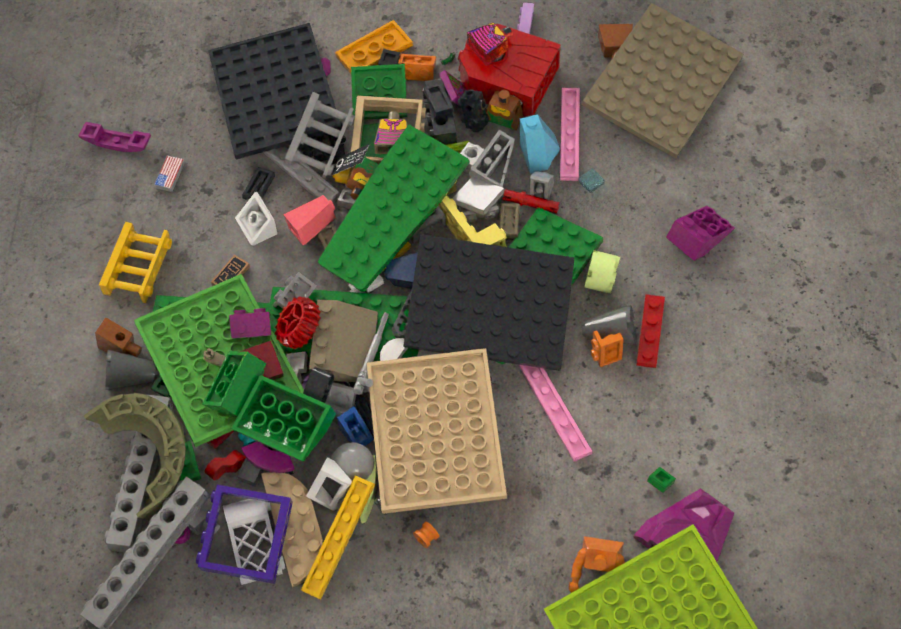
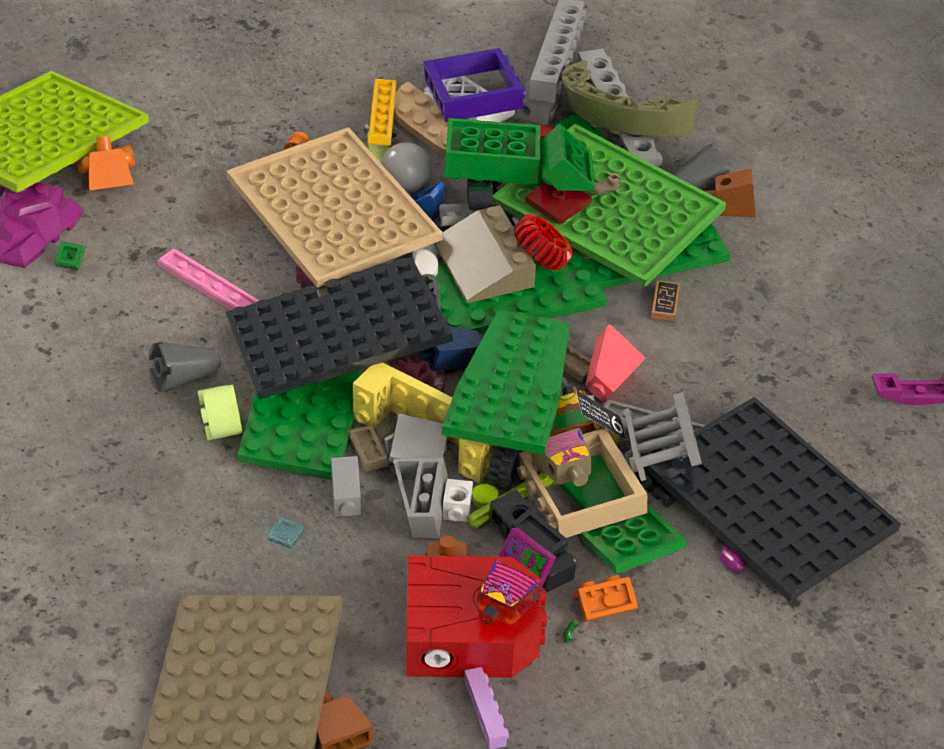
camera: 150 degrees right, 15 degrees down
yellow fence [99,222,172,303] -> none
tile [154,155,185,192] -> none
magenta bracket [229,308,271,339] -> none
white slope [235,192,277,246] -> none
black tile [242,167,275,200] -> none
light grey bracket [273,272,317,308] -> none
white tile [306,457,352,511] -> none
light orange tile [335,20,413,74] -> none
light grey piece [353,312,389,395] -> none
black plate [378,49,401,65] -> none
black brick [458,90,489,132] -> none
red pin [503,189,560,214] -> none
medium azure slope [520,114,560,174] -> none
bright pink tile [560,88,580,181] -> none
orange bracket [591,331,623,367] -> none
red plate [636,294,665,368] -> none
magenta slope [666,205,735,261] -> none

